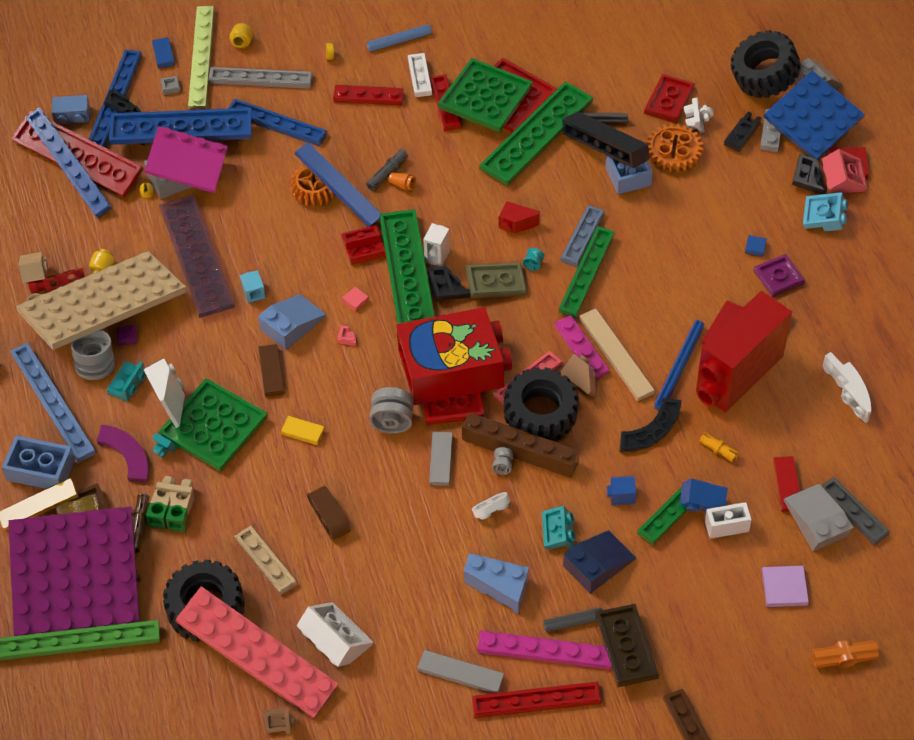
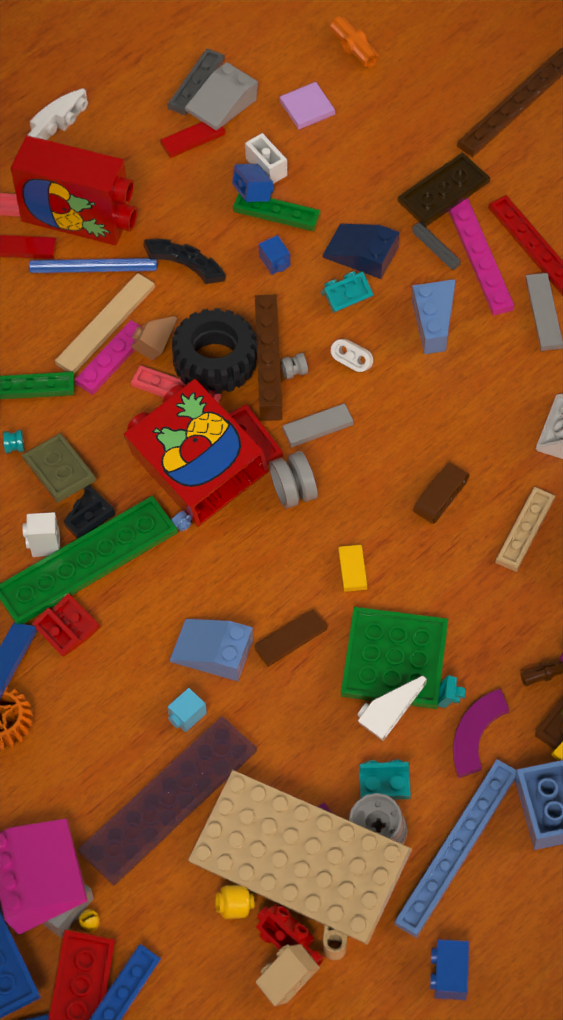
camera: 115 degrees left, 5 degrees up
hips [146,476,195,532] -> none
coral tile [337,324,356,346] -> none
coral tile [342,287,369,311] -> none
light orange pin [699,432,739,463] -> none

